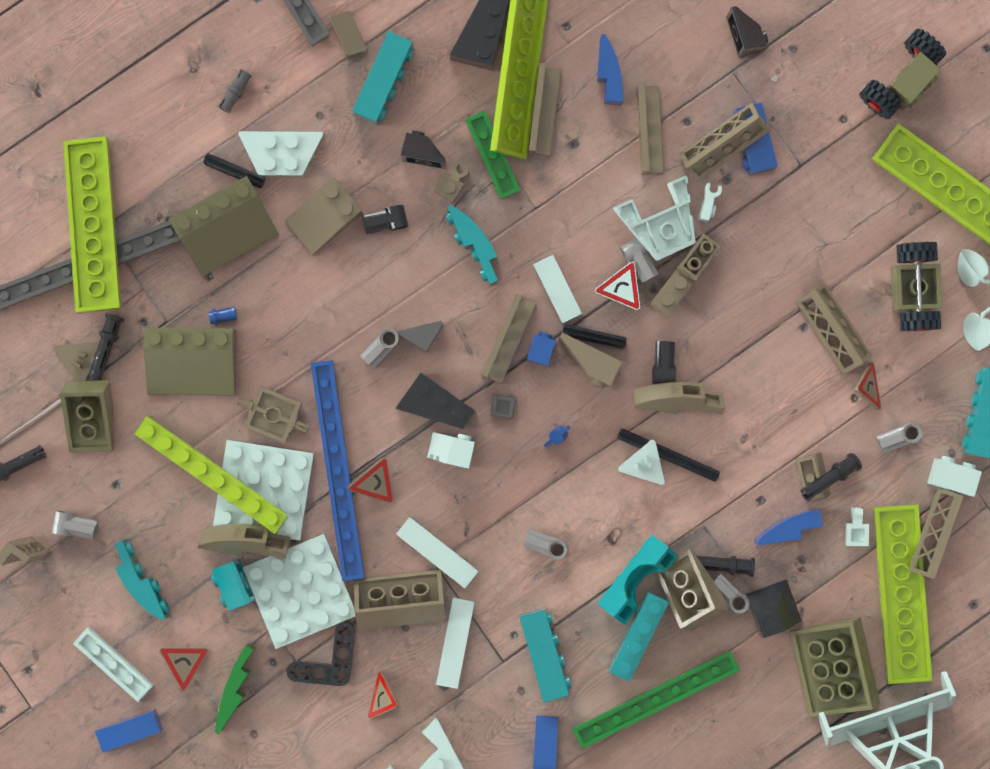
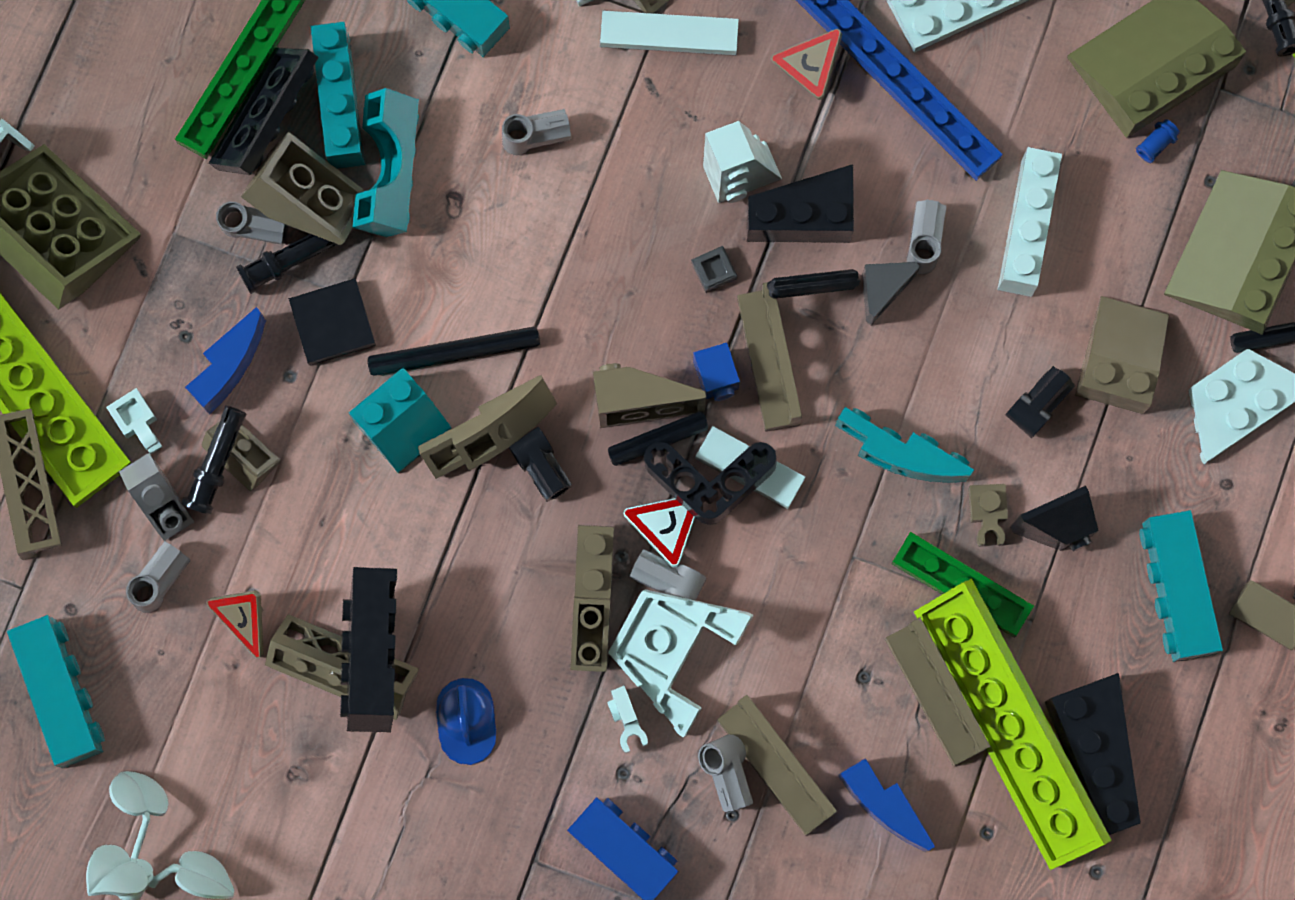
camera: 145 degrees right, 10 degrees down
dark tan plate [237,386,309,444] -> none
blue piece [544,425,570,448] -> none
light aqua piece [618,440,665,485] -> none
dark tan fence [680,103,771,181] -> none
black slope [745,580,802,638] -> none
brick [890,242,943,332] -> none
light aqua brick [927,456,982,497] -> none
none -> light grey slope [119,453,194,541]
none -> black plate [208,48,319,175]
none -> black tile [288,278,376,366]
none -> black wedge [340,567,397,733]
none -> teal slope [349,368,452,473]
none -> blue piece [436,678,496,765]
none -> black beam [644,442,777,525]
none -> light grey piece [698,734,753,812]
none -> black axle [767,269,860,299]
none -> light aqua brick [997,147,1062,297]

